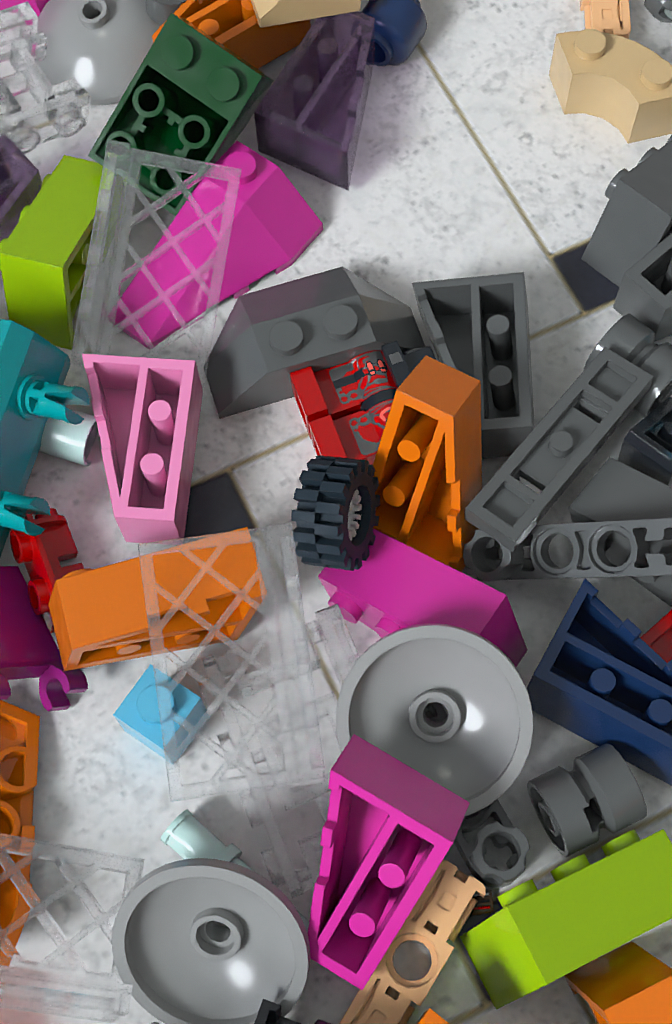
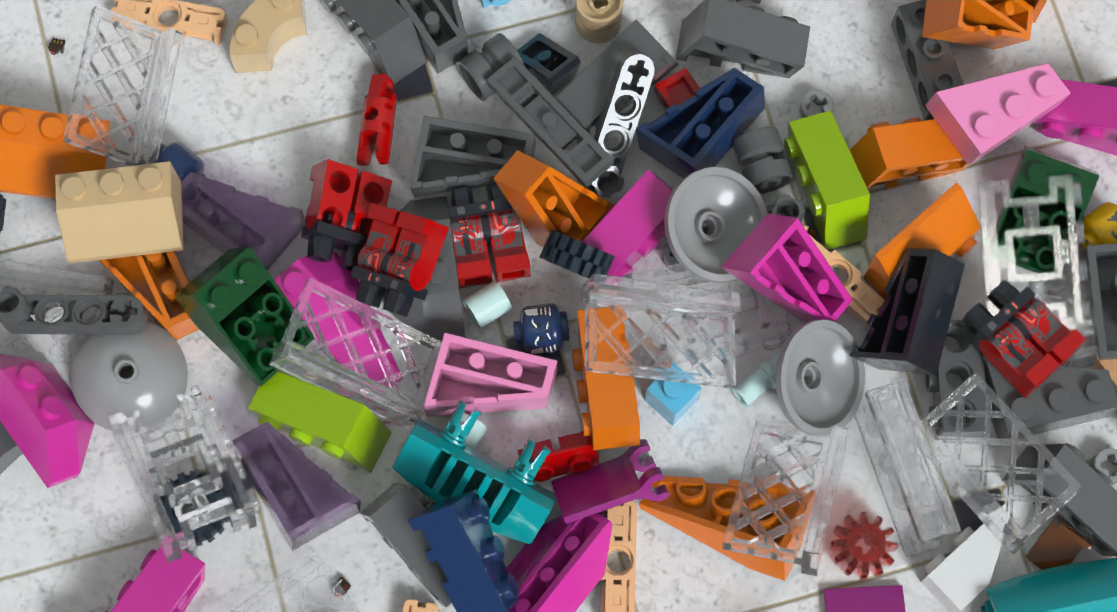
camera: 85 degrees left, 5 degrees up
none -> red hips [301,159,392,272]
none -> hips [350,203,449,317]
none -> red hinge [356,73,397,166]
none -> light aqua beam [462,280,512,329]
none -> dark blue head [513,303,570,355]

